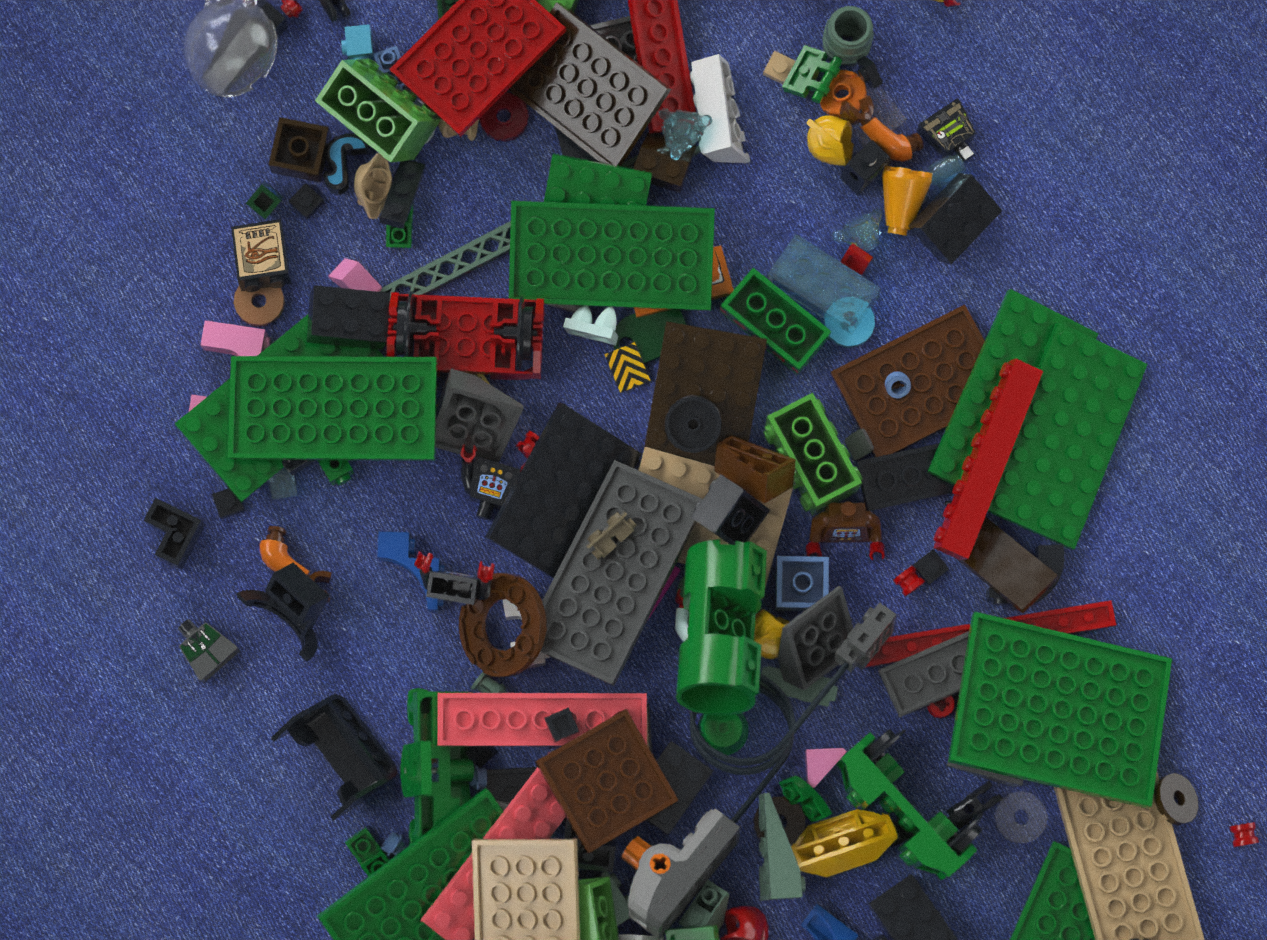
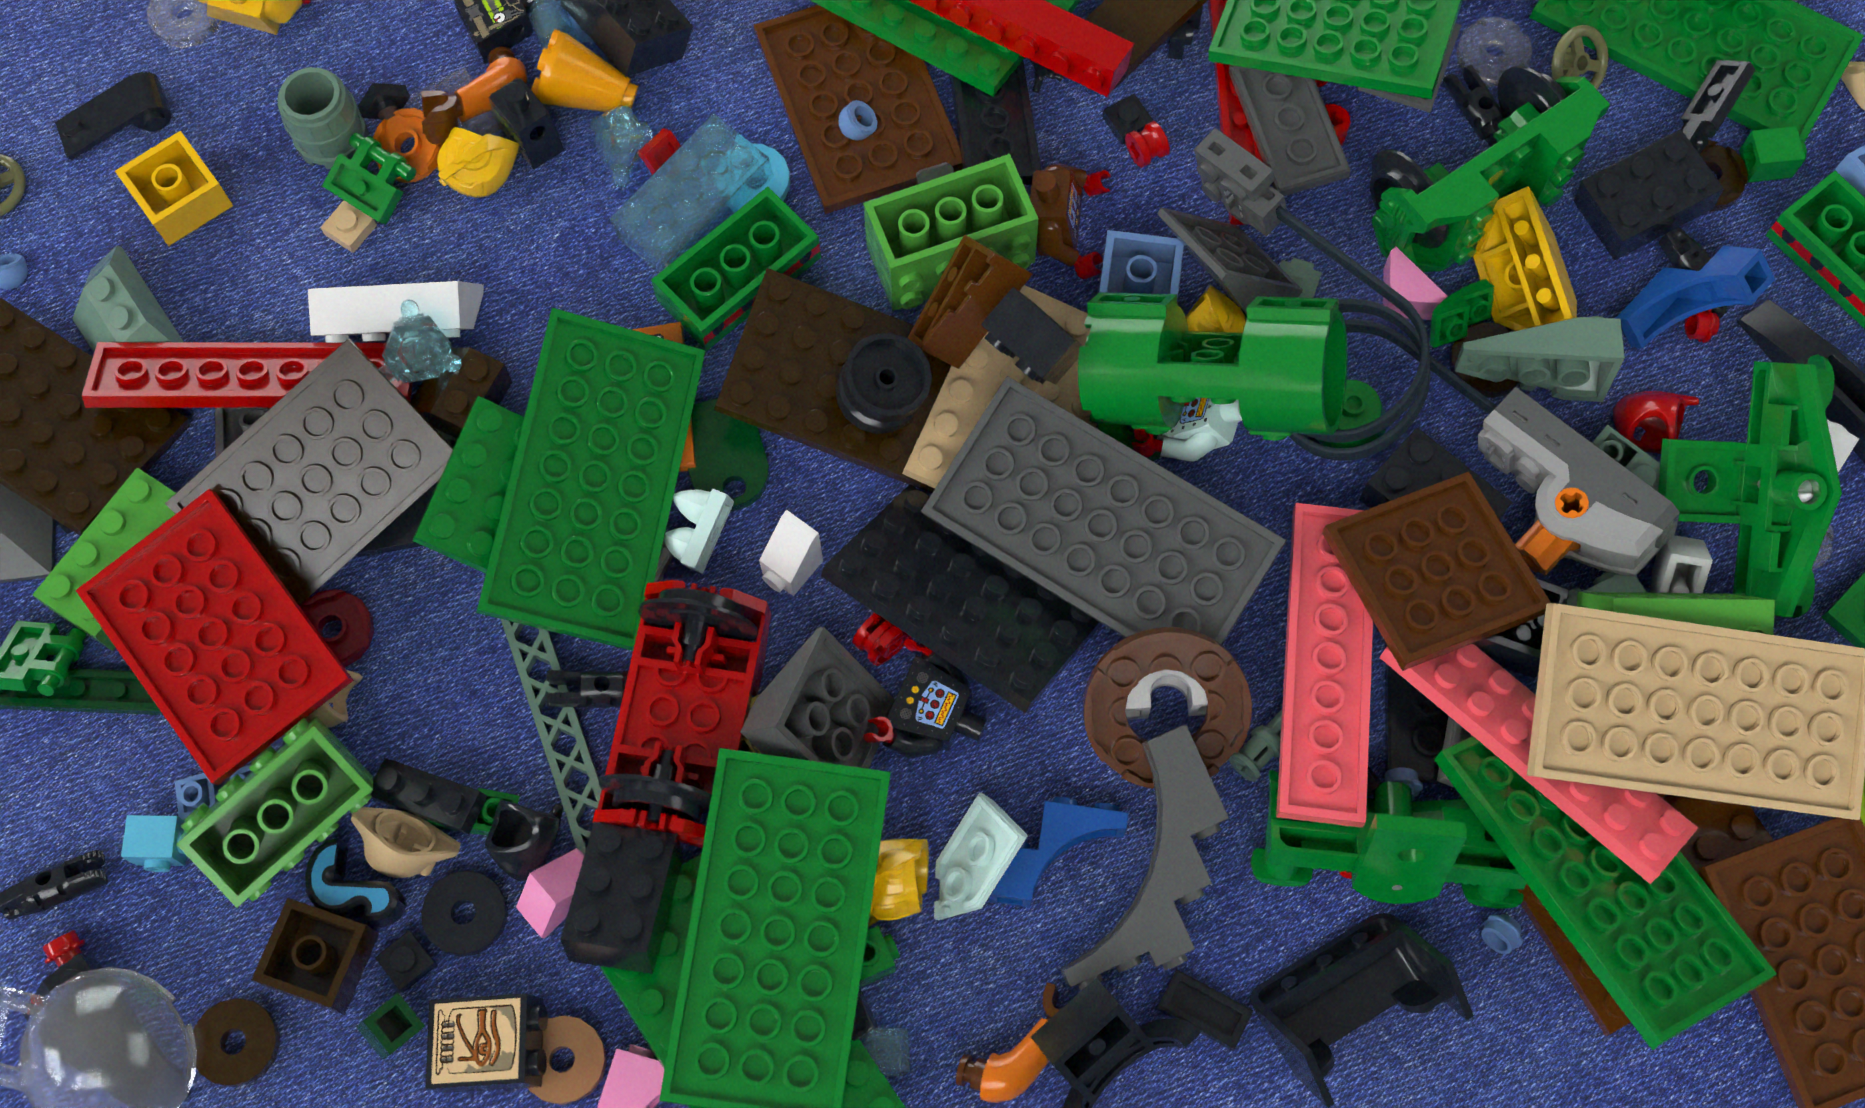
camera: 80 degrees left, 10 degrees down
green slope [344,826,389,877] -> none
black torso [414,551,495,605] -> none
black plate [544,707,579,742] -> none
dark tan hinge [586,512,637,560] -> none
sticker [604,342,651,393] -> none
none -> dark brown tile [190,998,280,1087]
none -> black tile [421,870,508,957]
none -> black piece [485,801,563,881]
none -> black hinge [547,670,628,708]
none -> white slope [759,510,823,596]
none -> yellow helmet [869,839,929,926]
none -> light aqua tile [934,792,1028,920]
none -> dark grey arch [1059,724,1229,990]
none -> black tile [1156,969,1254,1051]
none -> olive piece [1551,25,1608,89]

